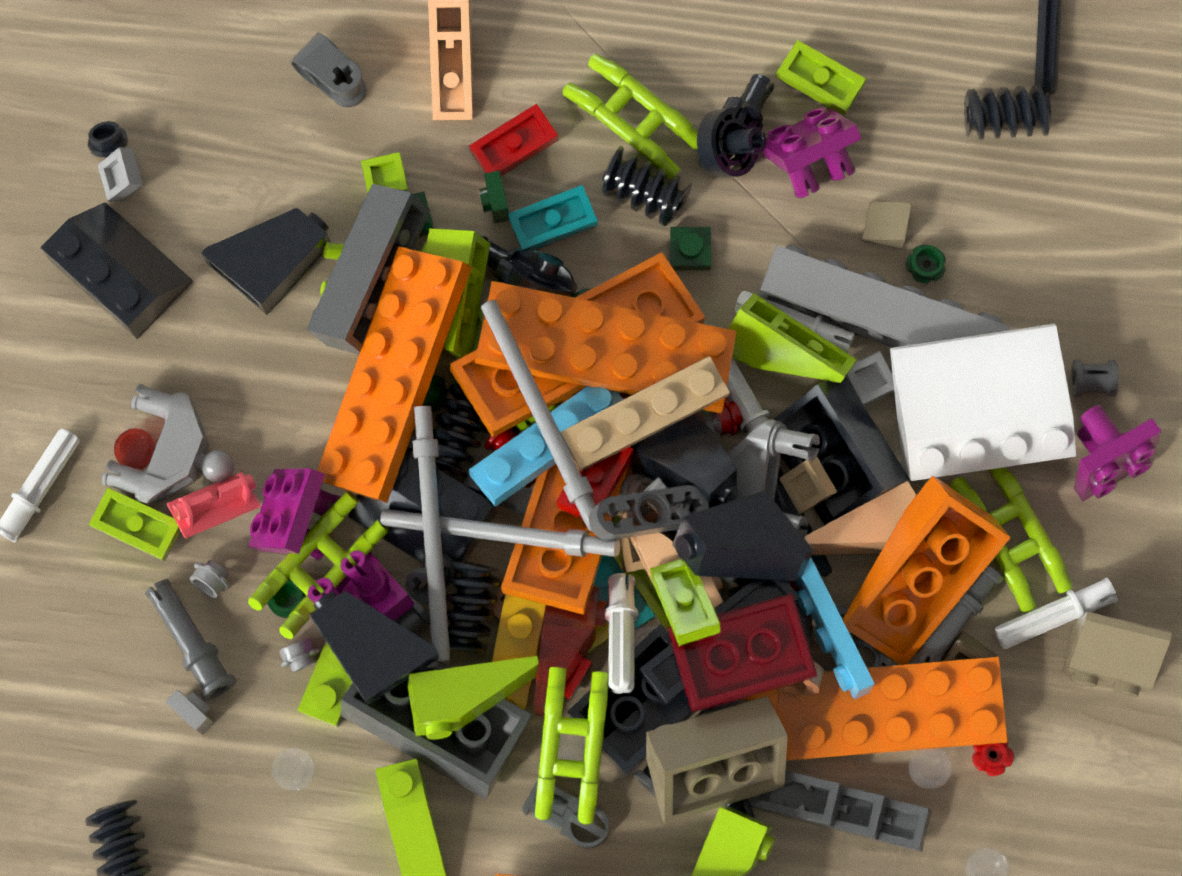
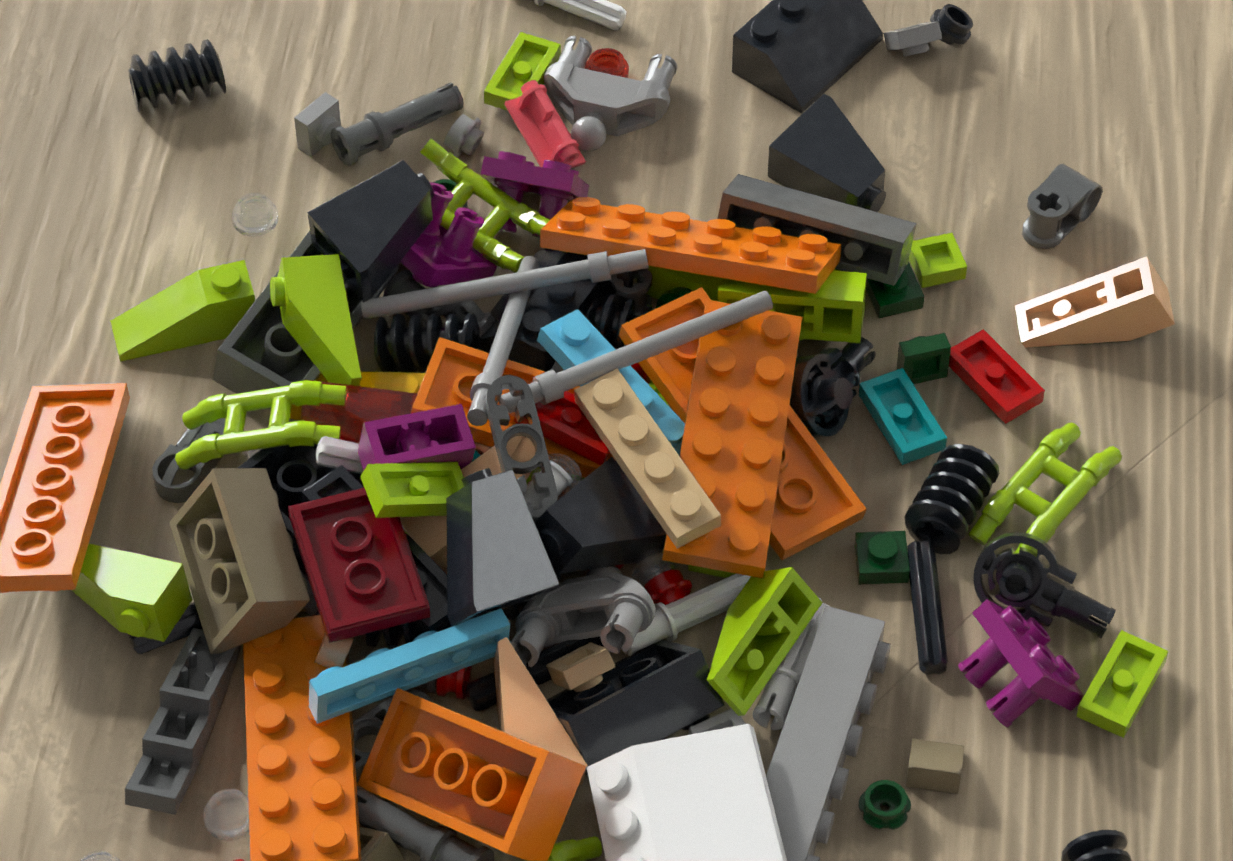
camera: 85 degrees right, 25 degrees down
none -> magenta brick [357,404,476,471]
none -> black axle [908,540,948,675]

